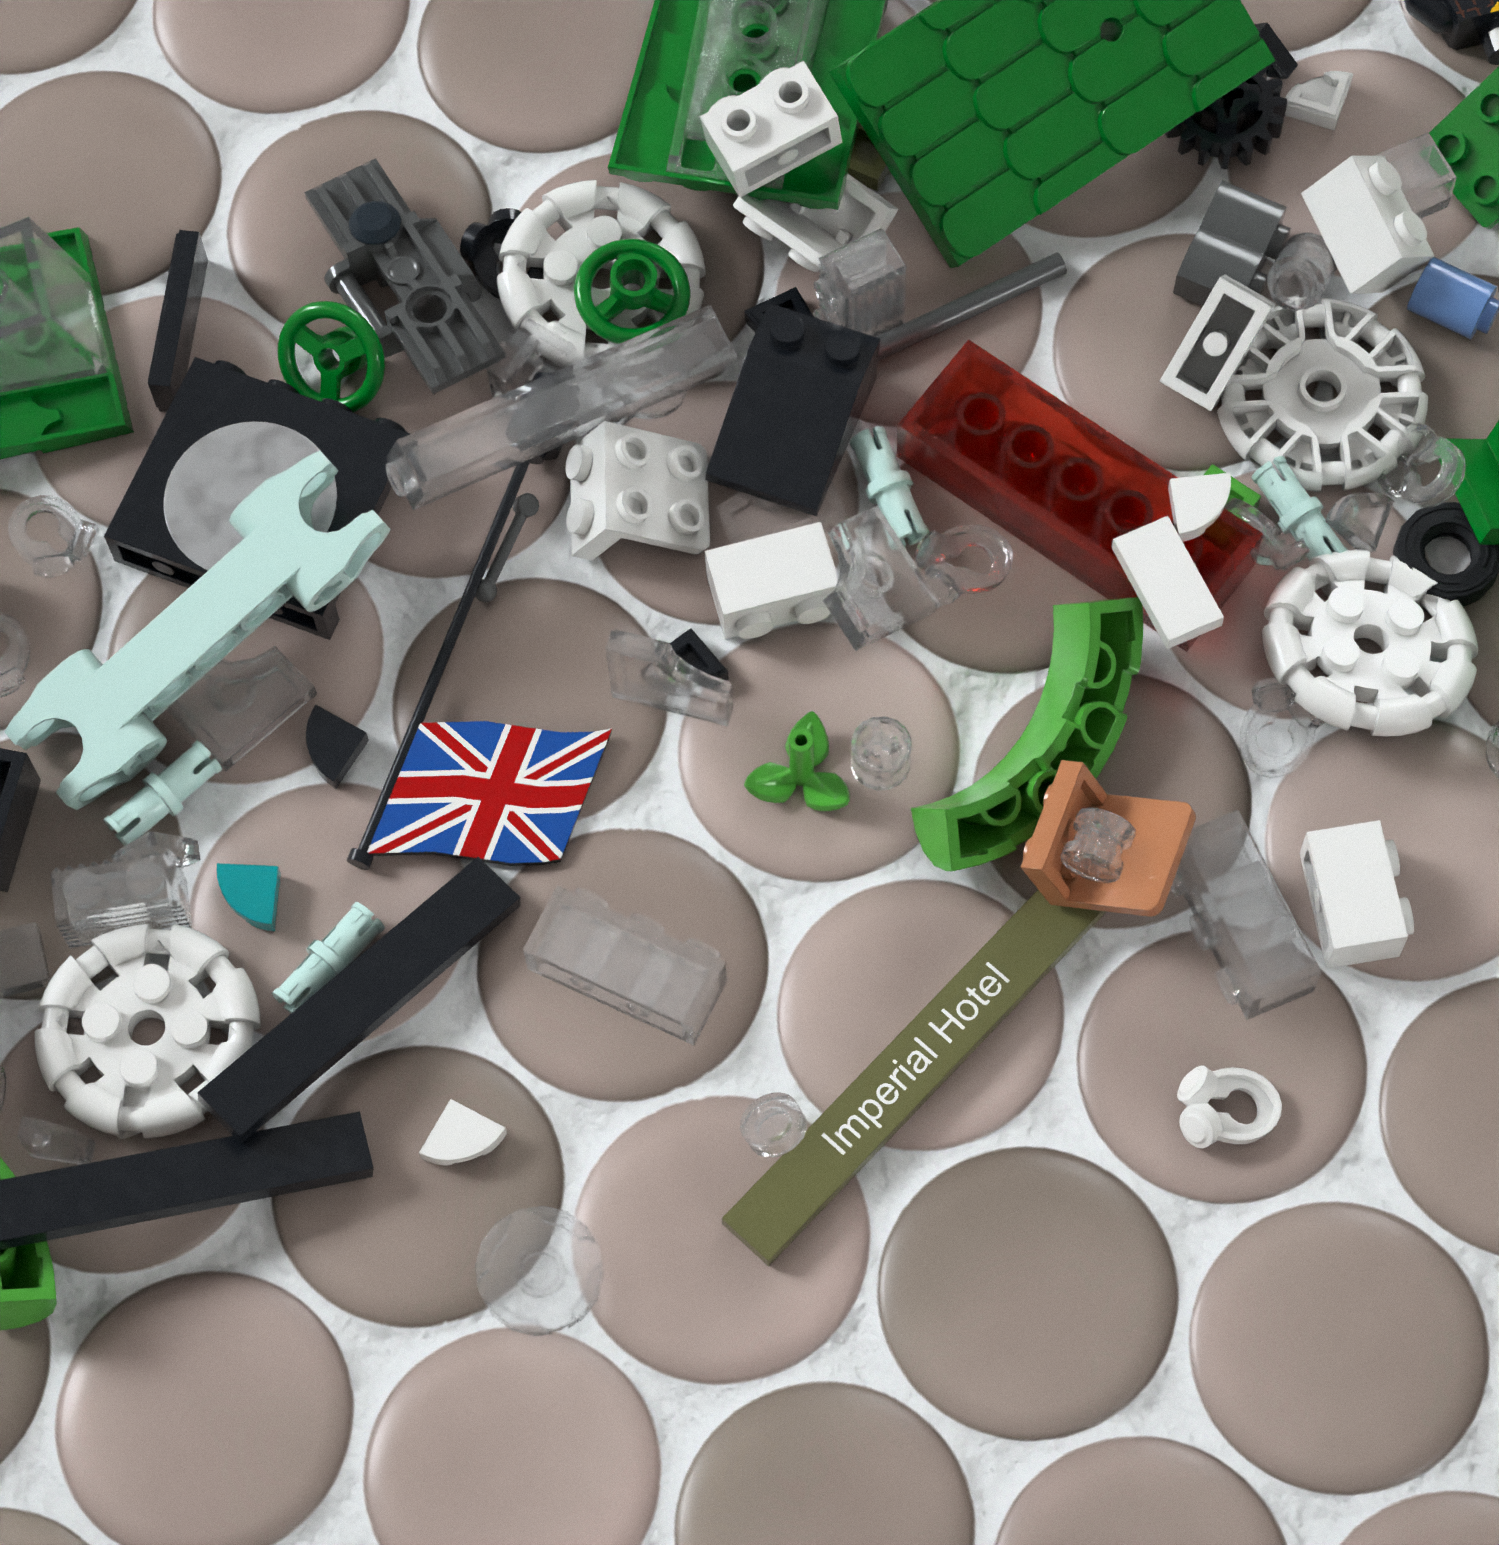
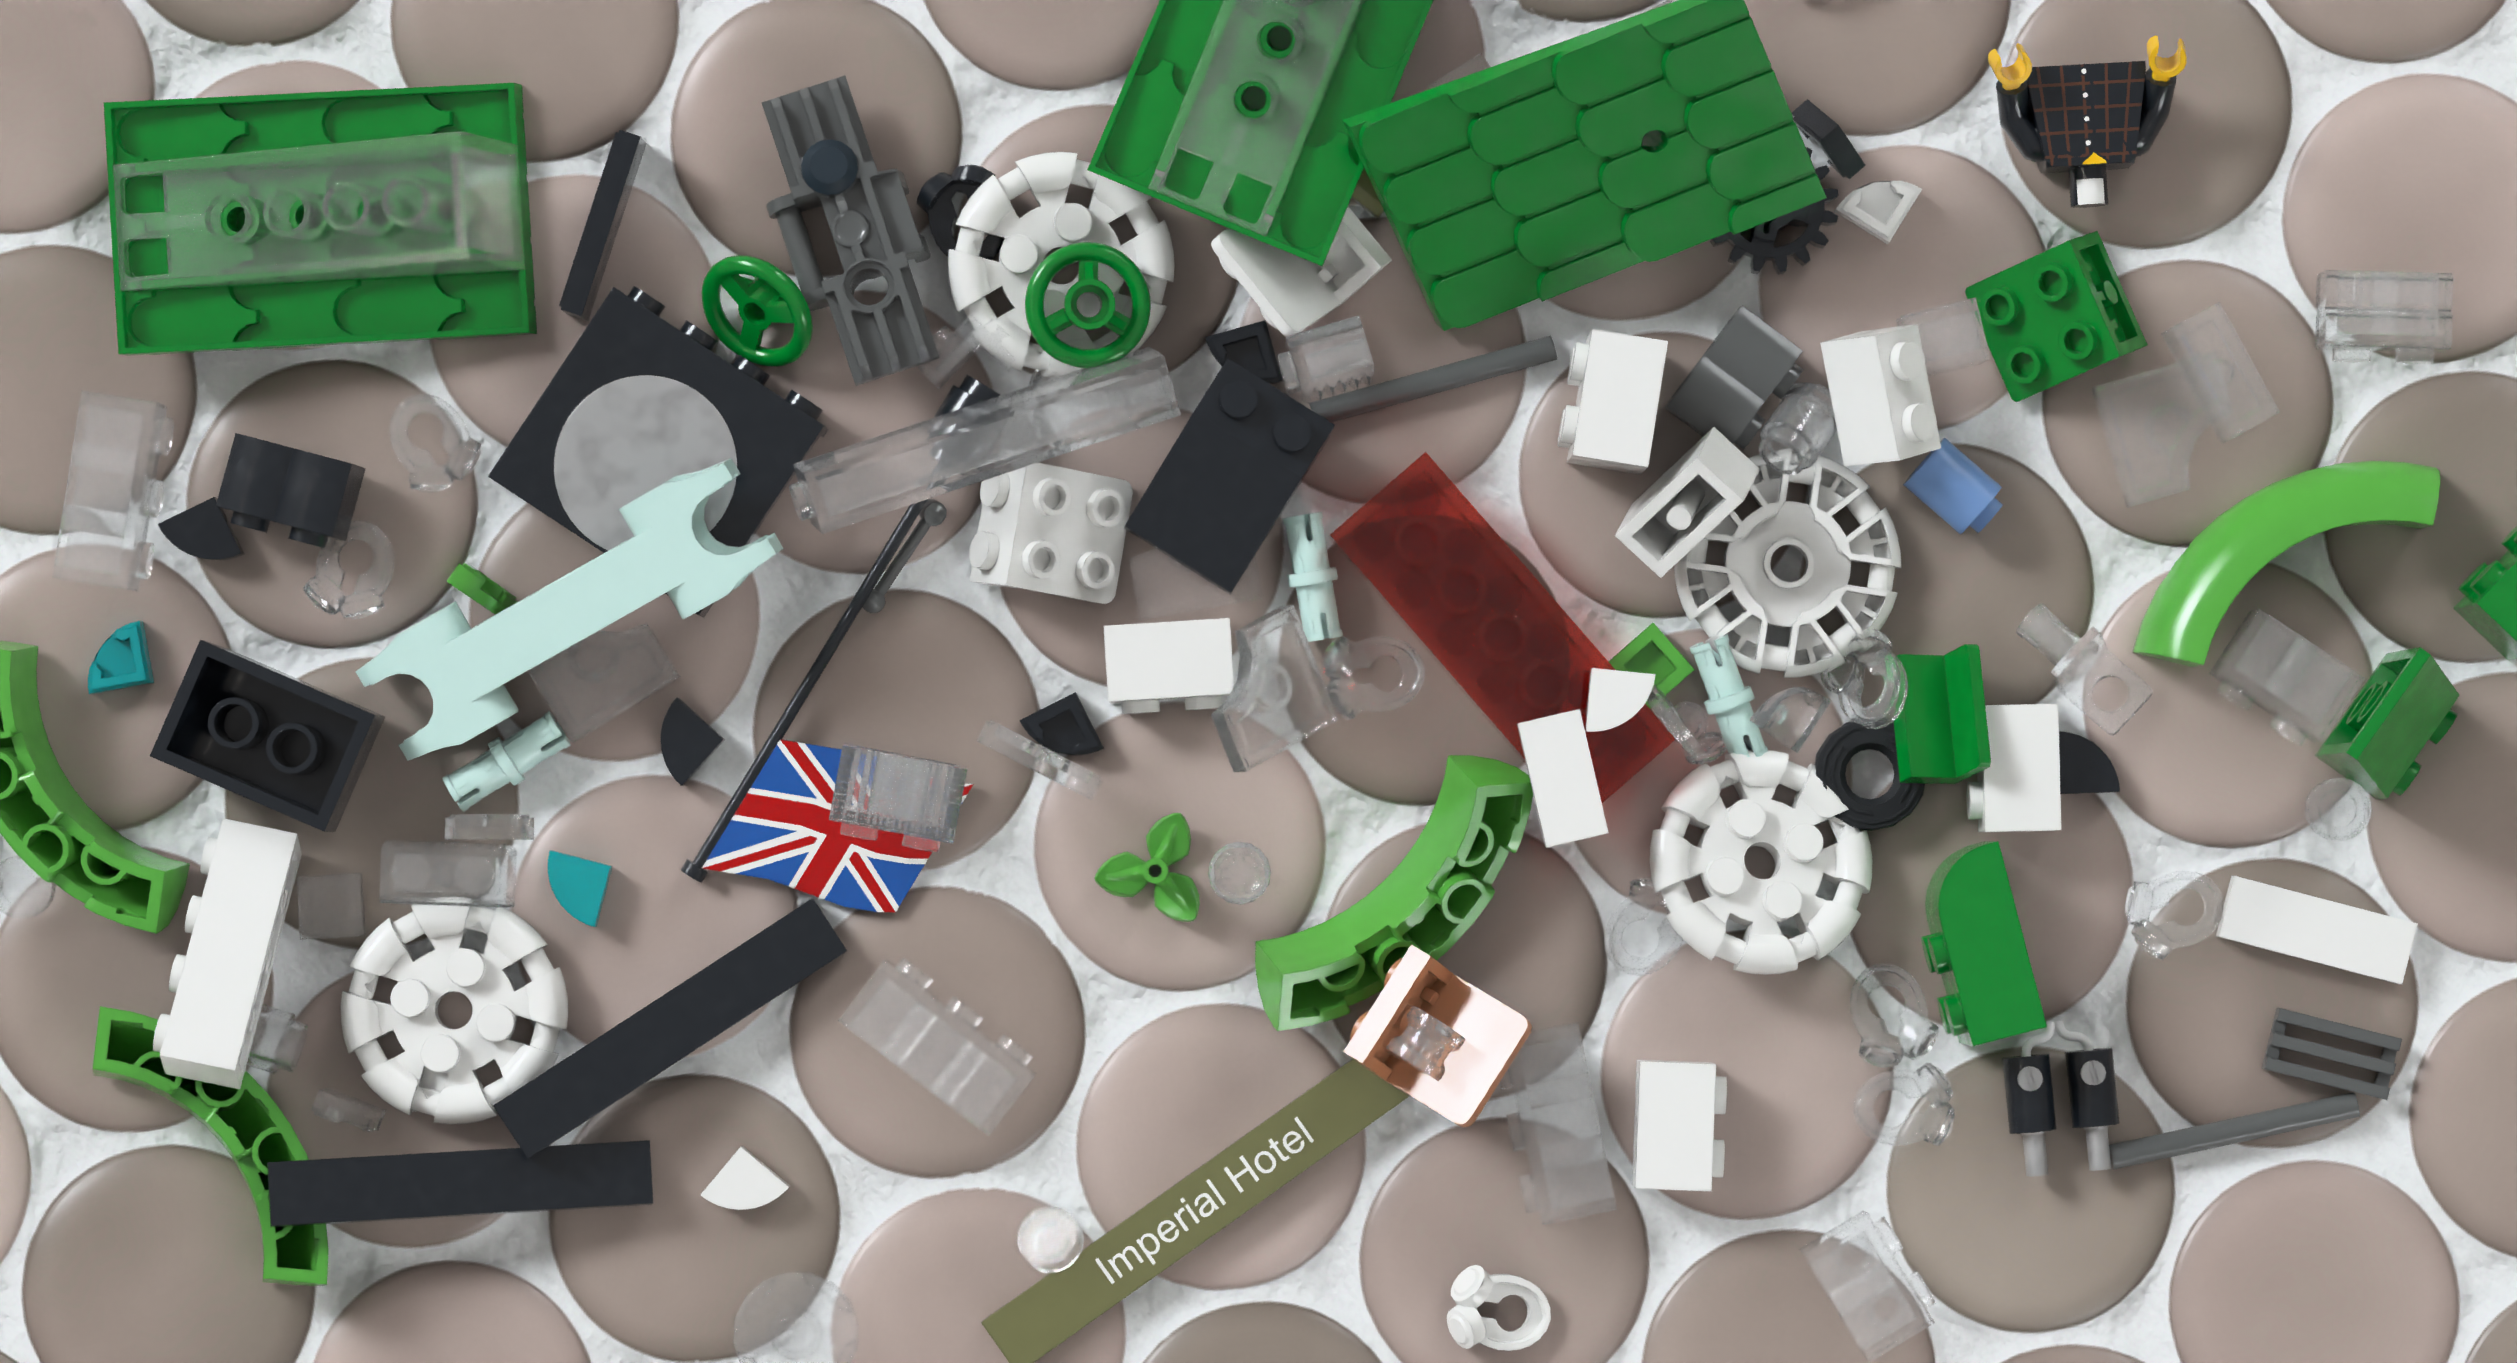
camera: 10 degrees right, 20 degrees up
light aqua pin [272,901,385,1013] -> none
white brick [700,61,843,198] -> none
none -> bright green tile [447,563,517,615]
none -> clear brick [829,743,968,852]
none -> white brick [1557,329,1668,475]

